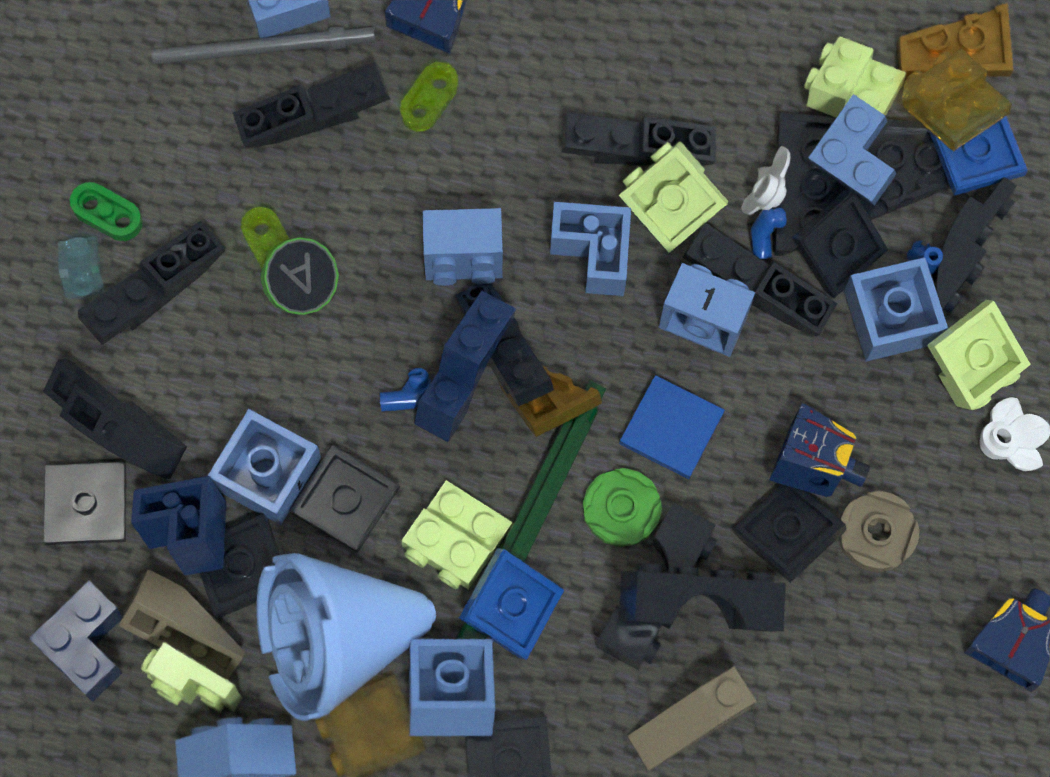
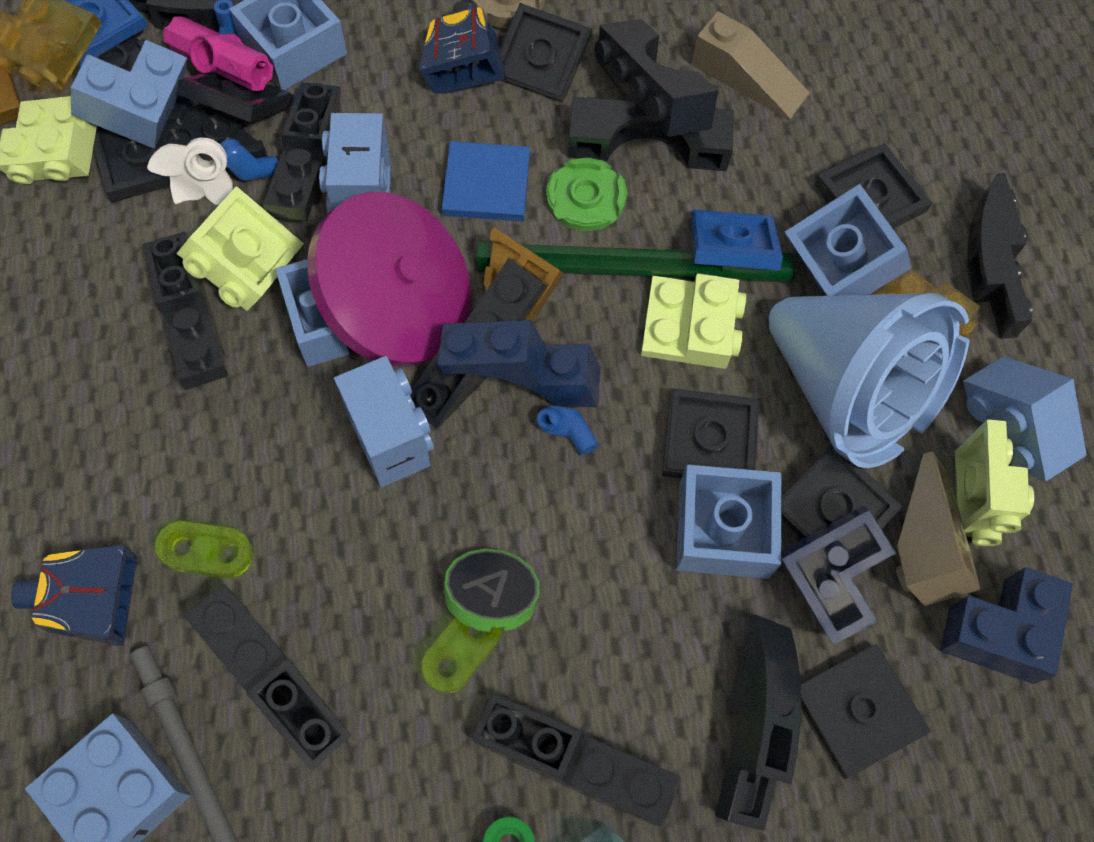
camera: 115 degrees left, 5 degrees down
none -> dark pink piece [163,17,274,91]
none -> magenta dish [308,192,471,367]

